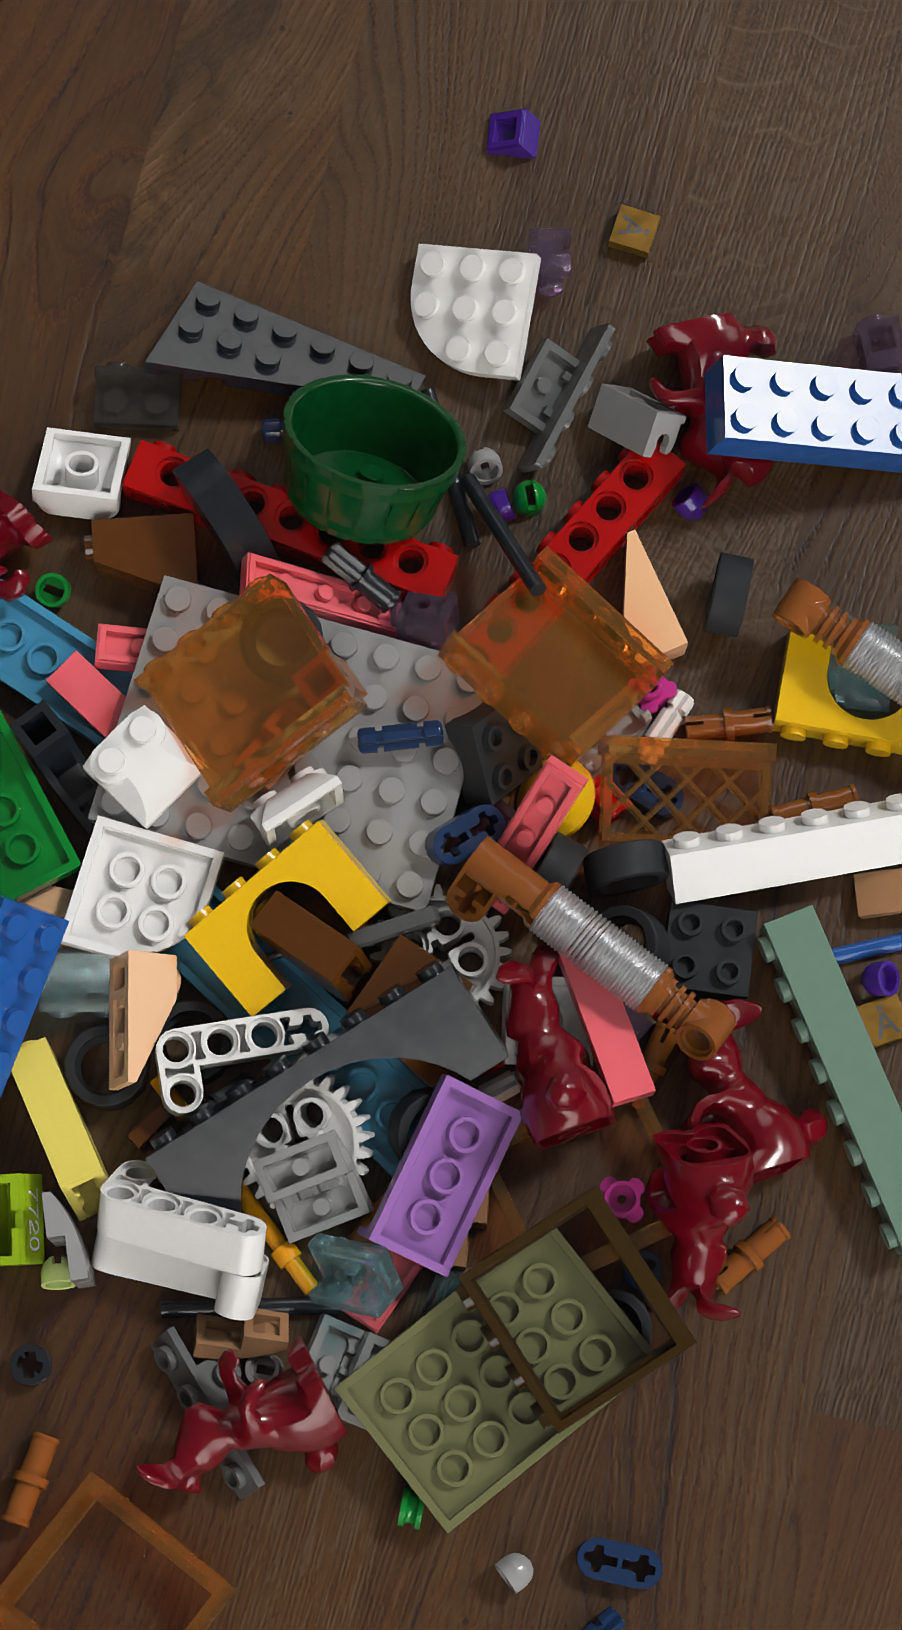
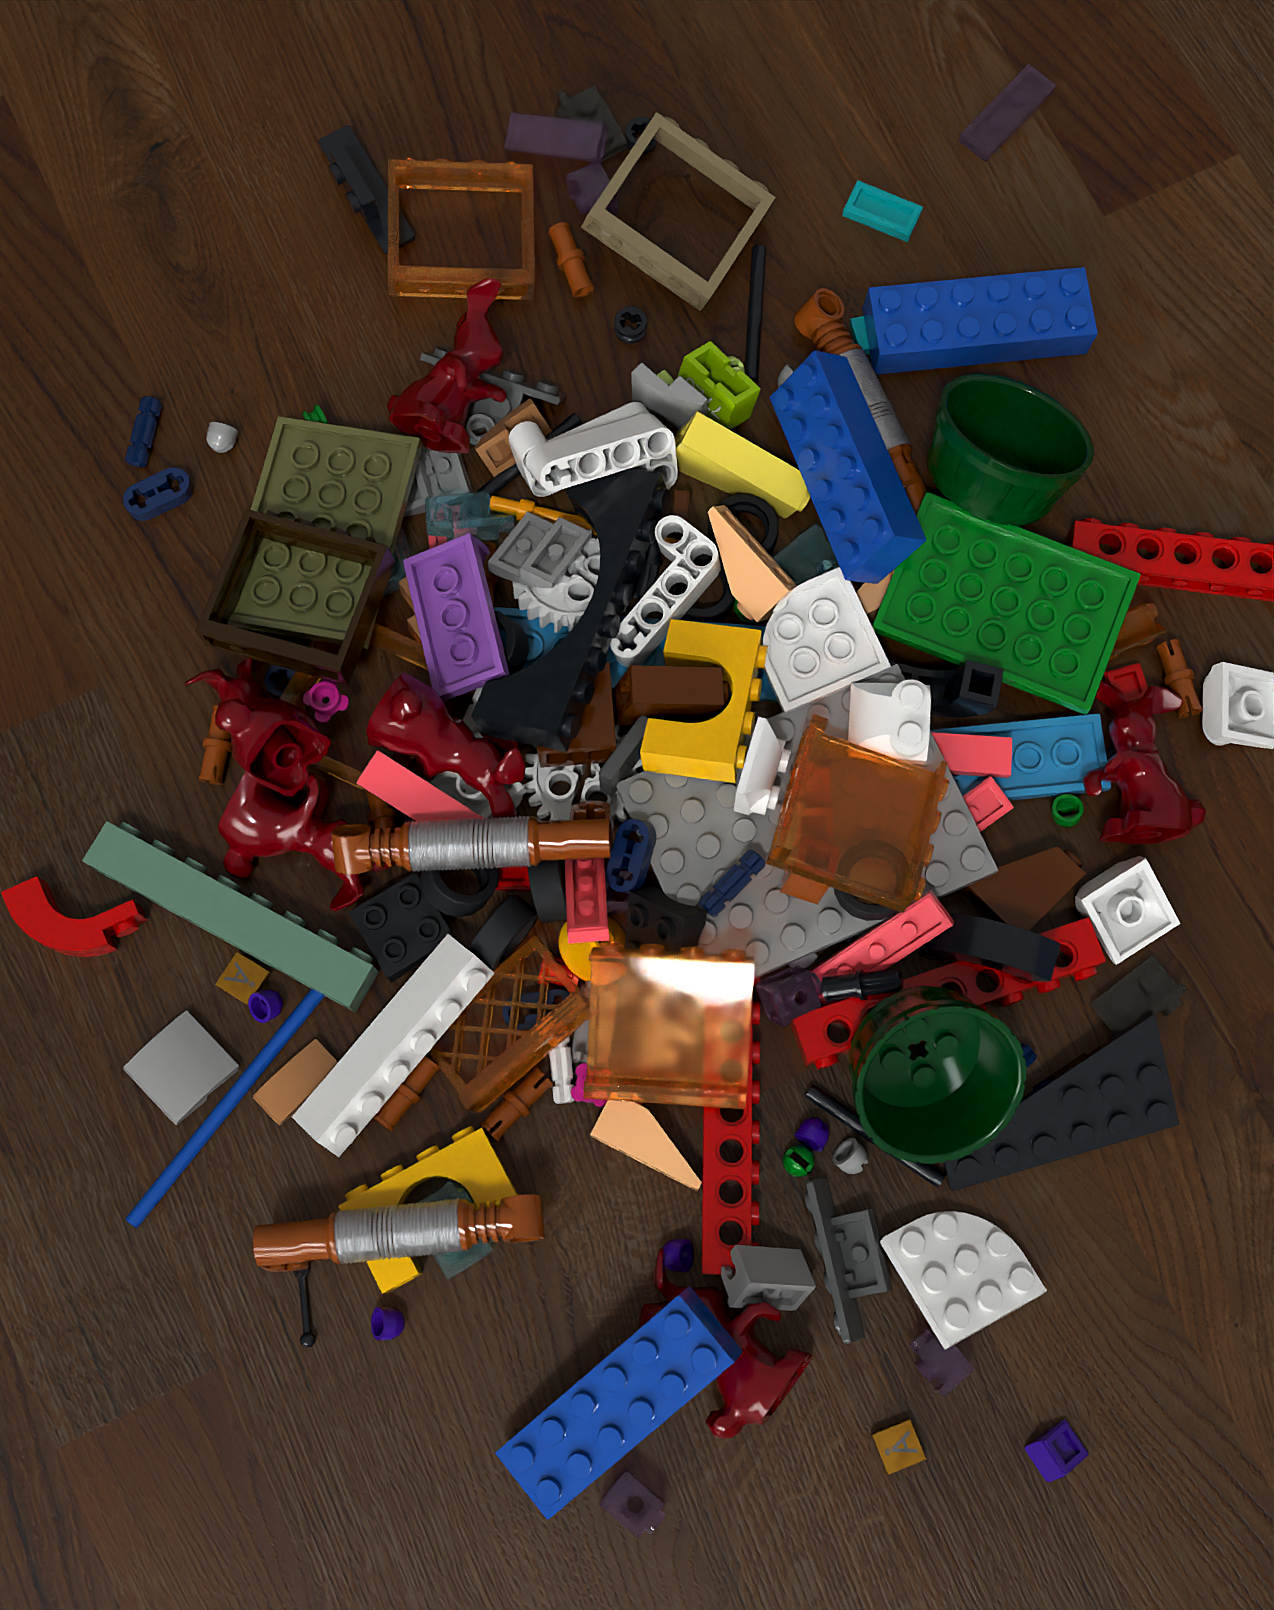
camera: 145 degrees right, 0 degrees up
black bar [460,473,546,596] -> none
black tyre [704,552,754,638] -> none

